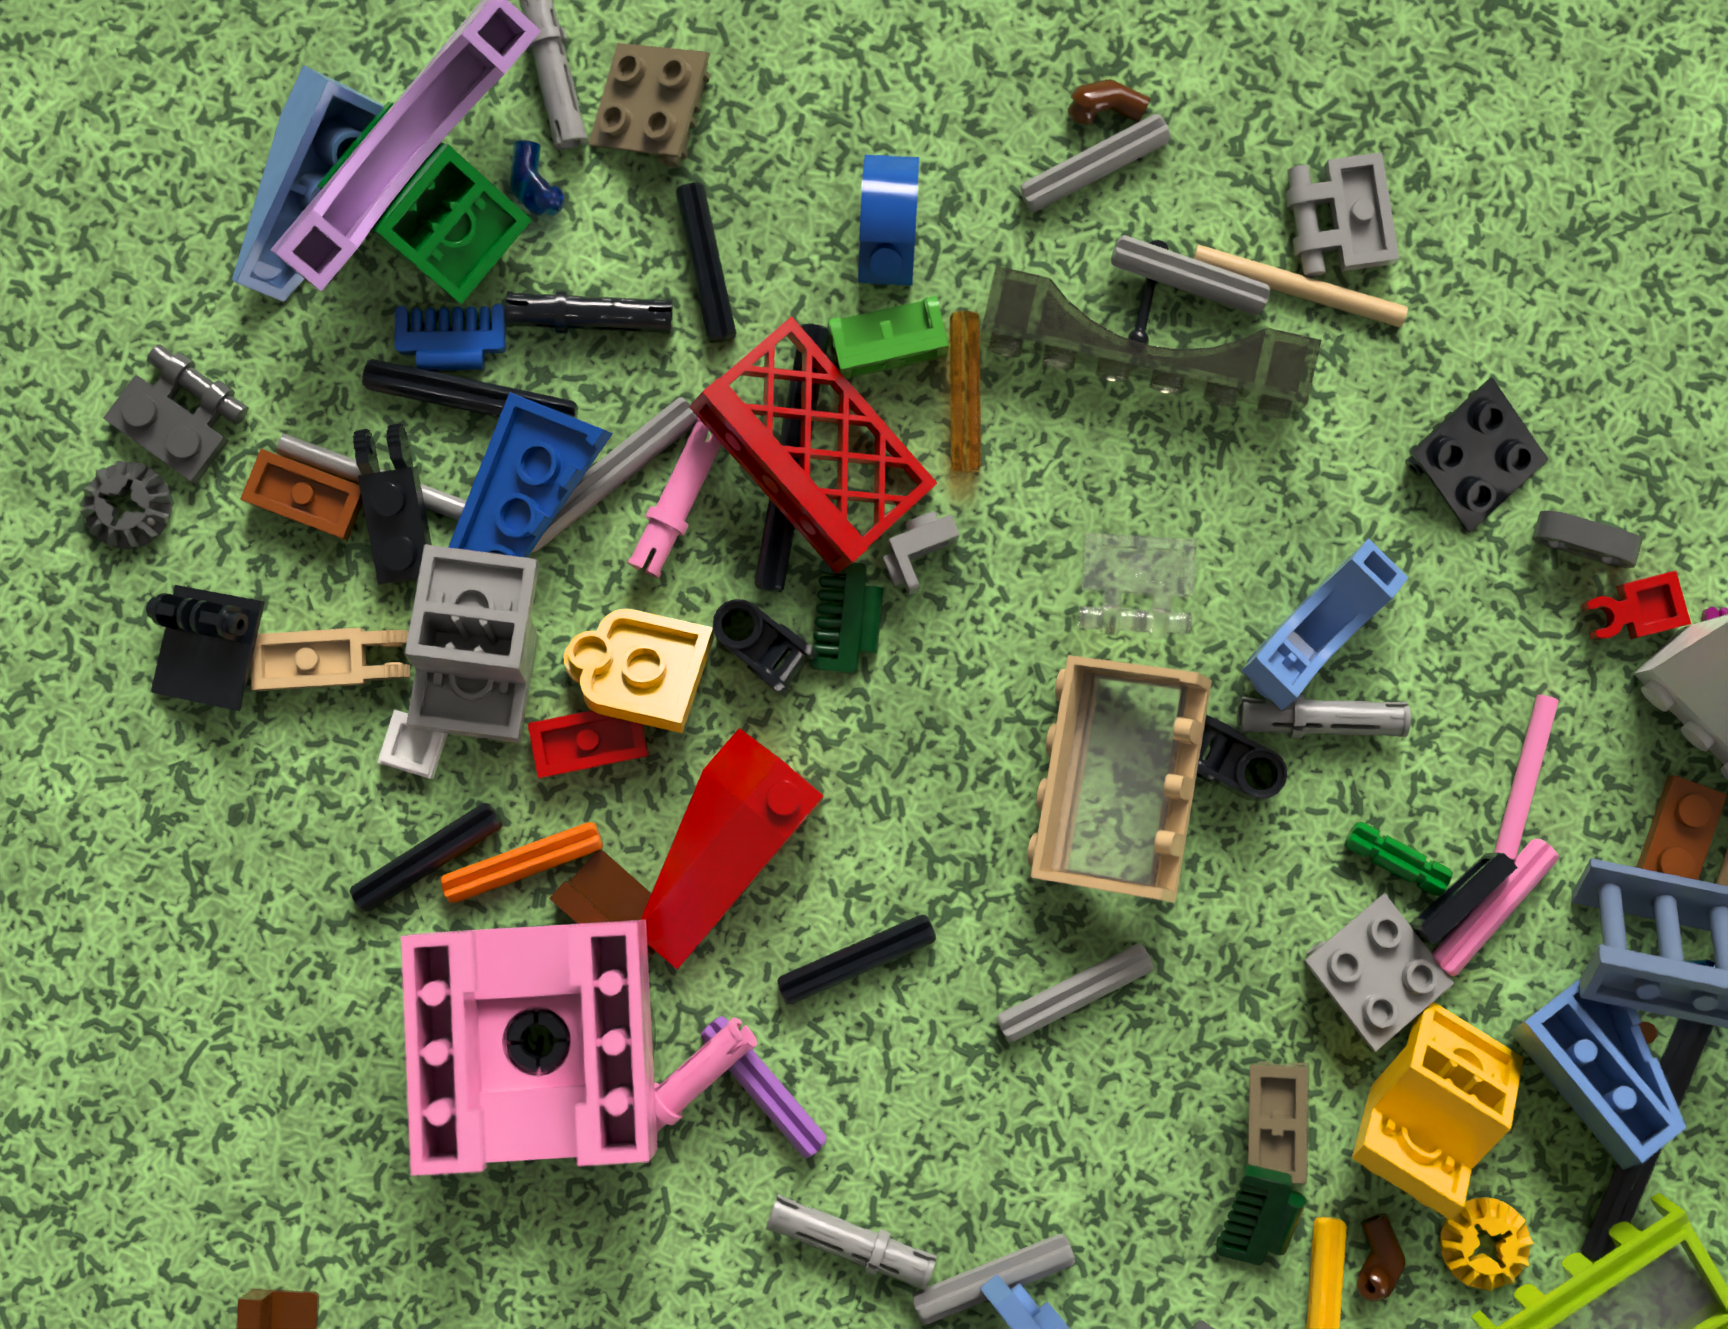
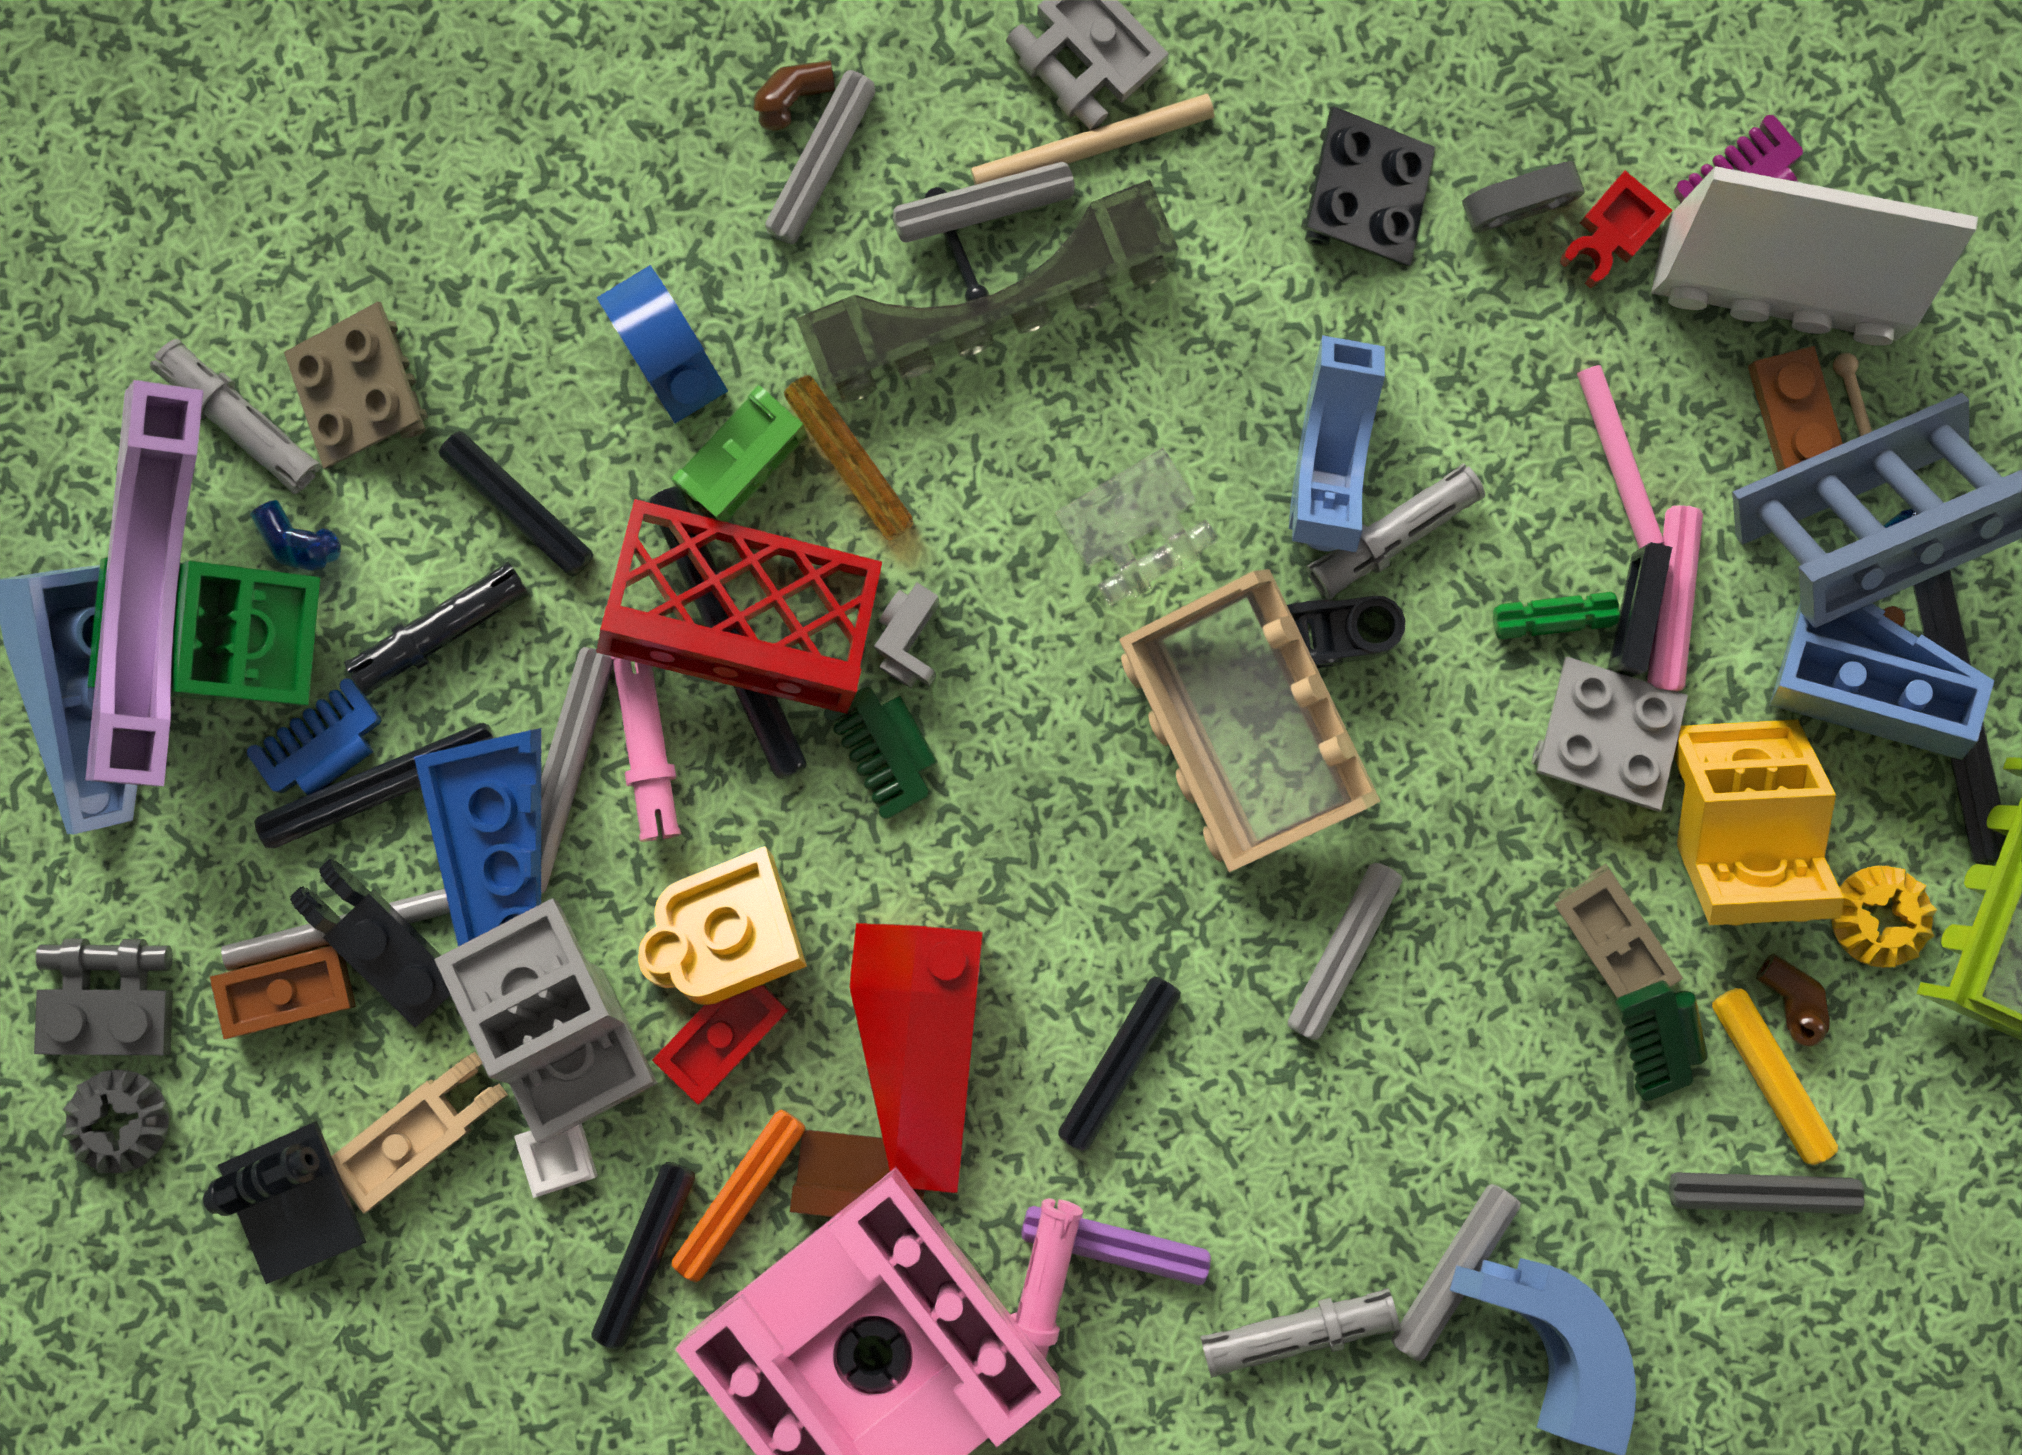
camera: 40 degrees left, 0 degrees up
black piece [713,599,820,698] -> none

